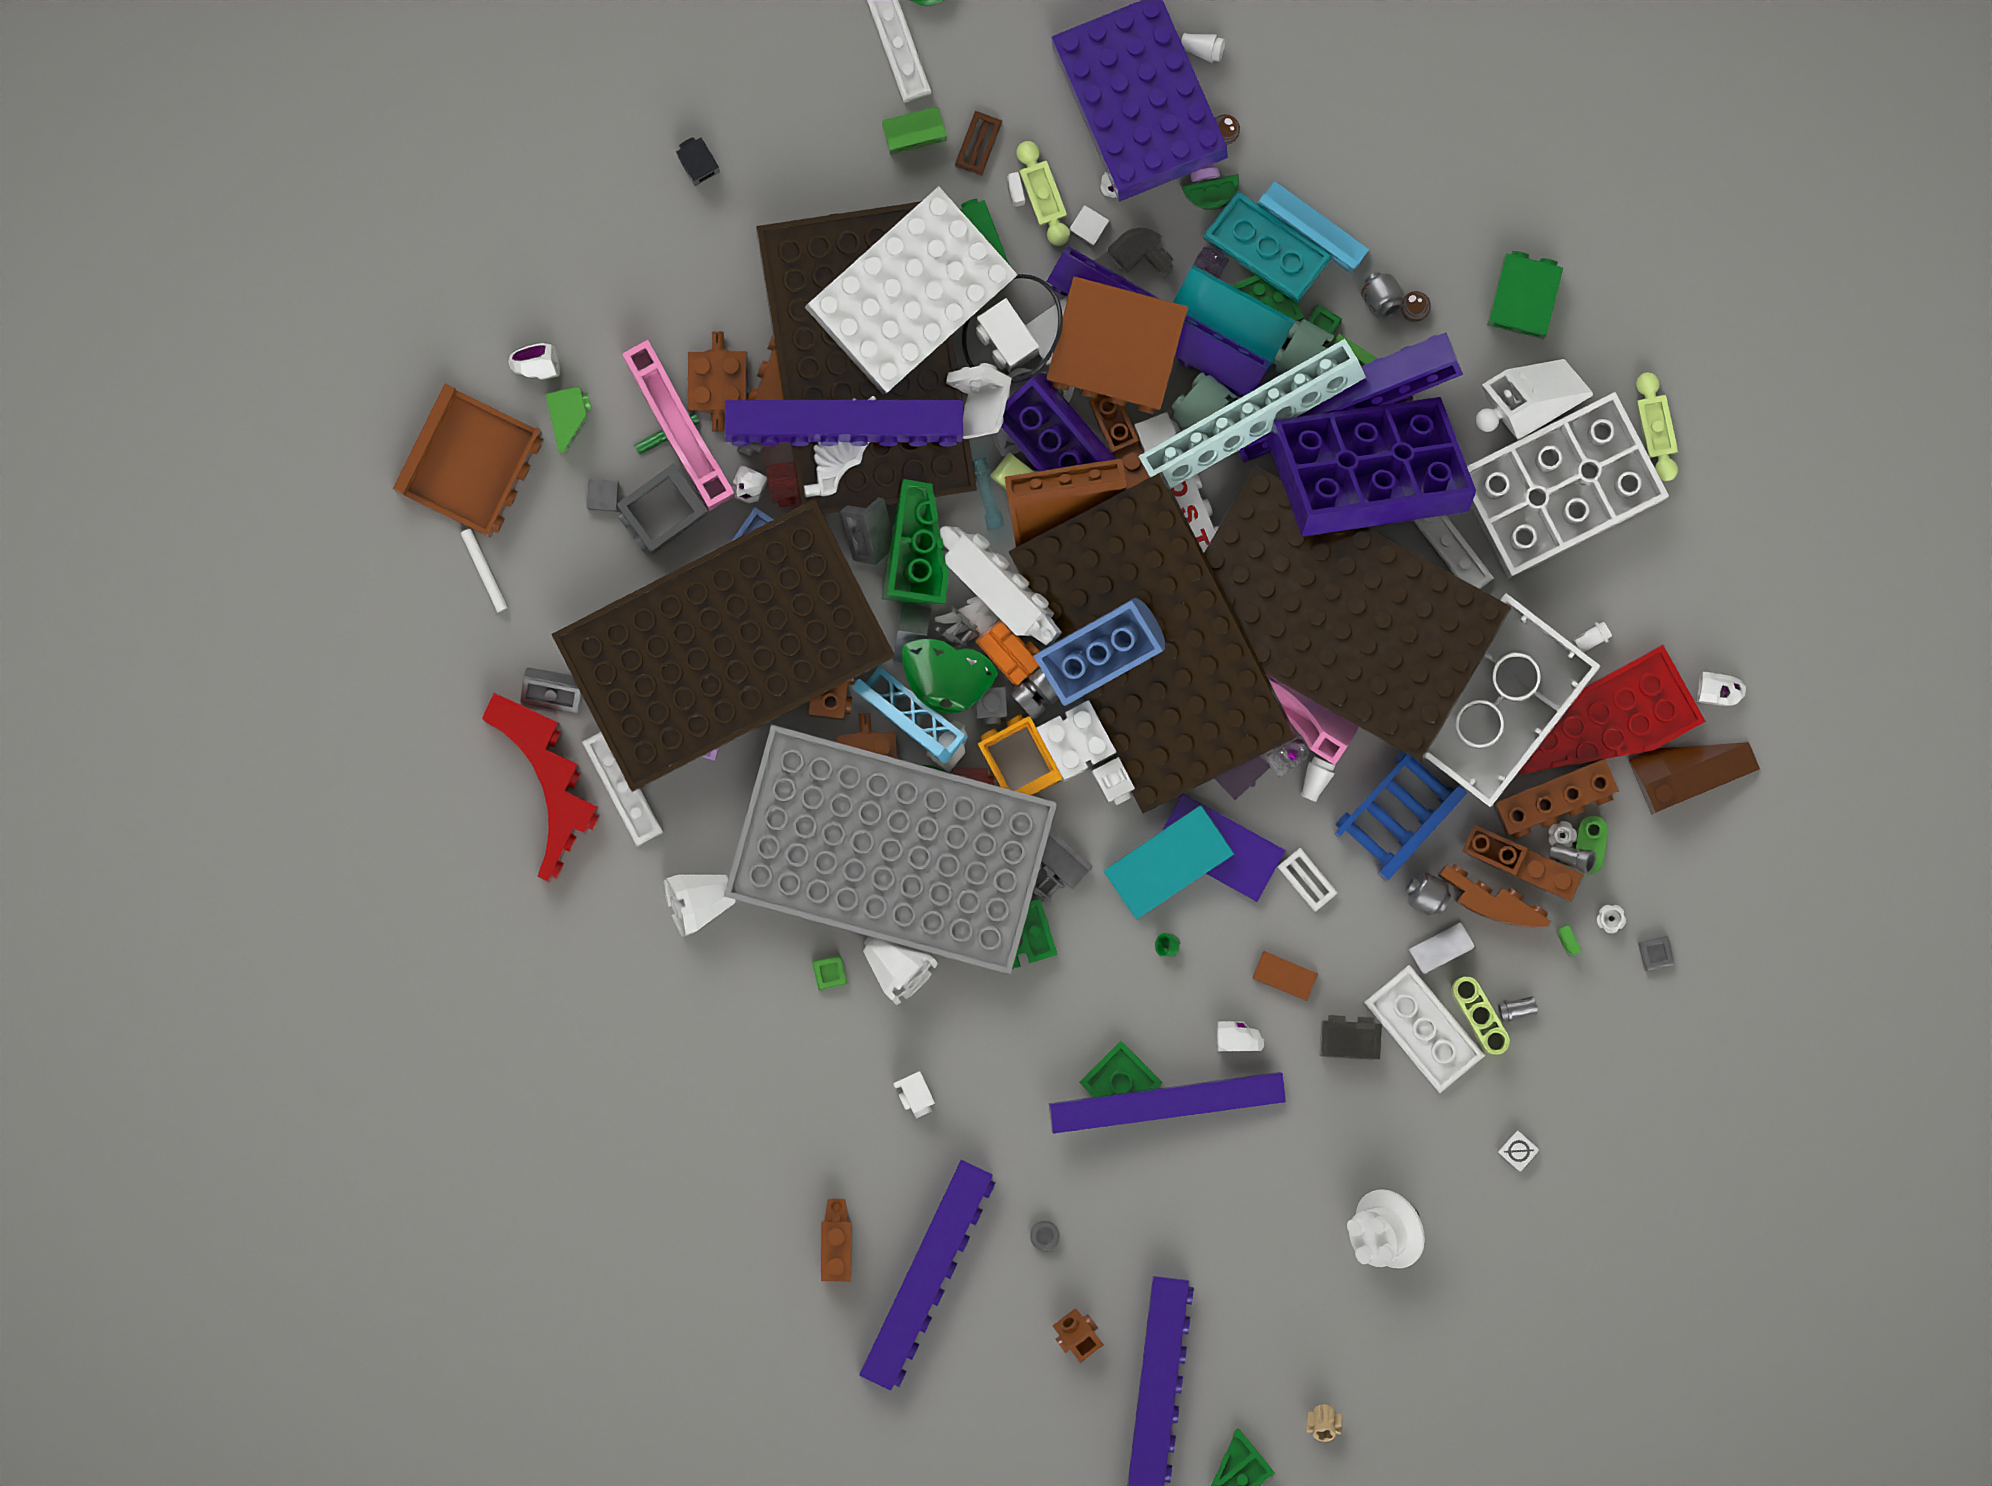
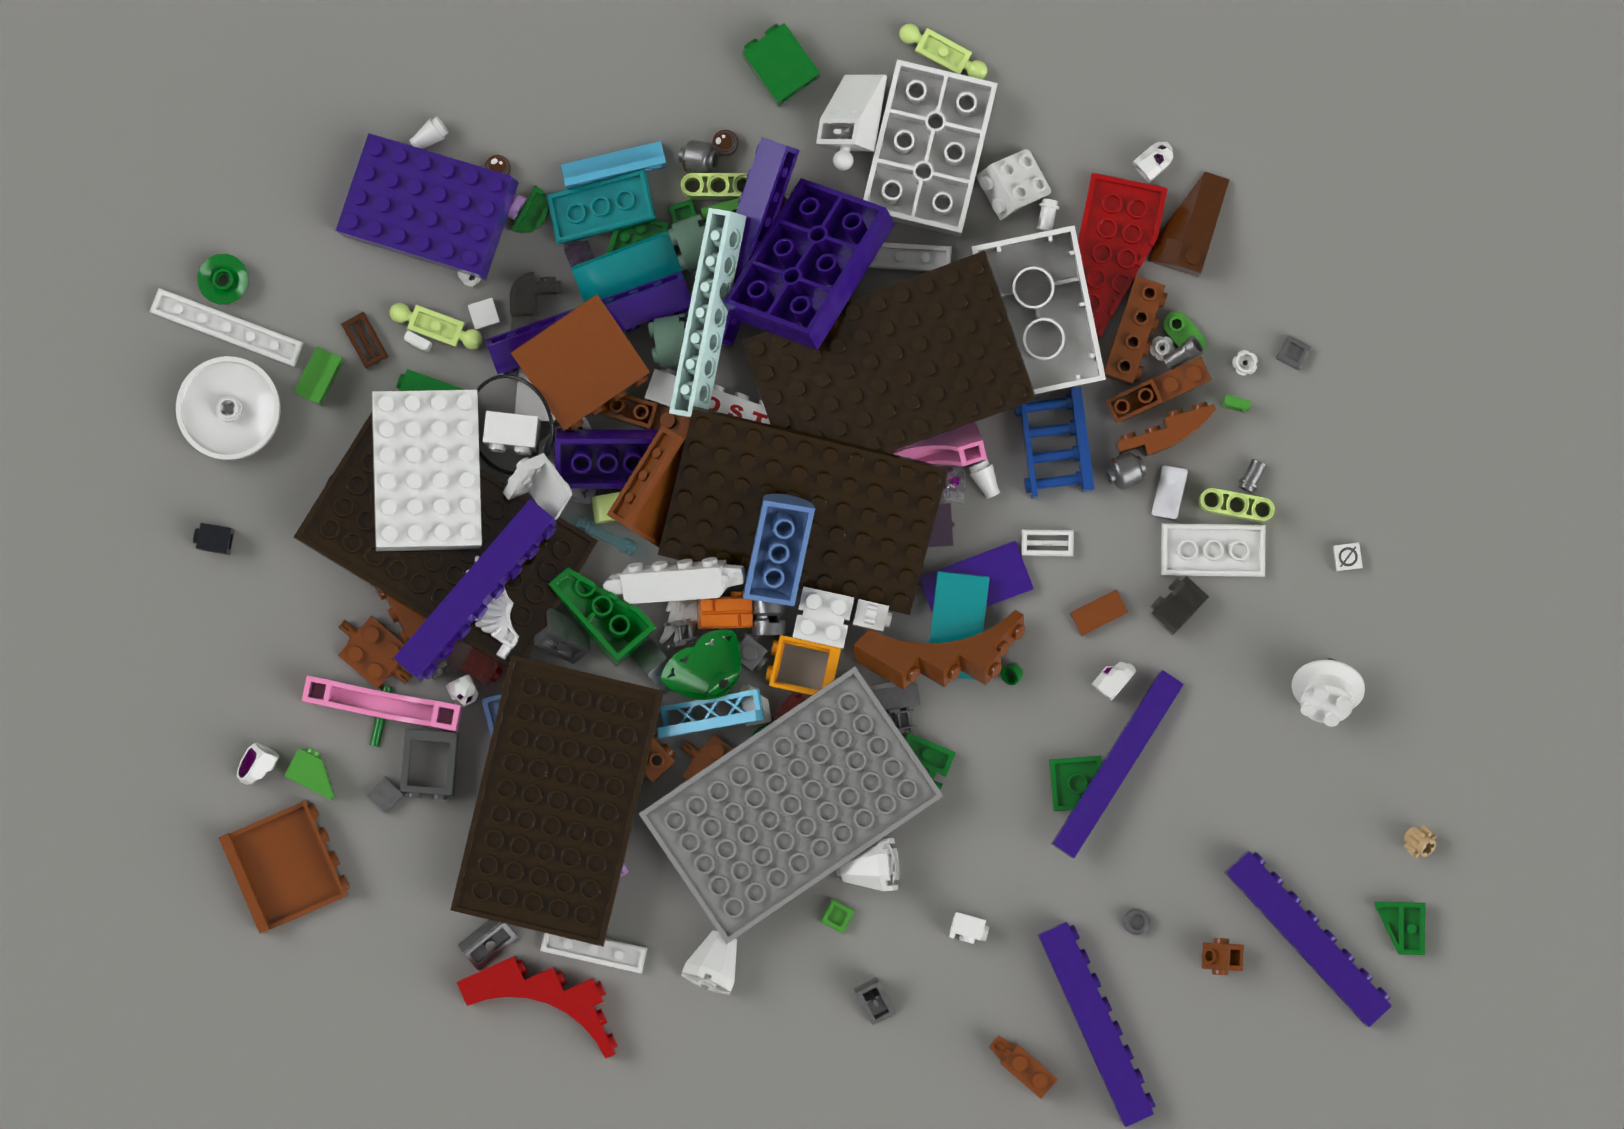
camera: 45 degrees left, 0 degrees up
white bar [460,528,508,613] -> none
none -> white dish [176,356,281,460]
none -> yellowish green beam [681,173,747,200]
none -> dark orange arch [853,610,1025,690]
none -> flat silver slope [854,977,895,1025]
none -> white bracket [976,149,1051,221]

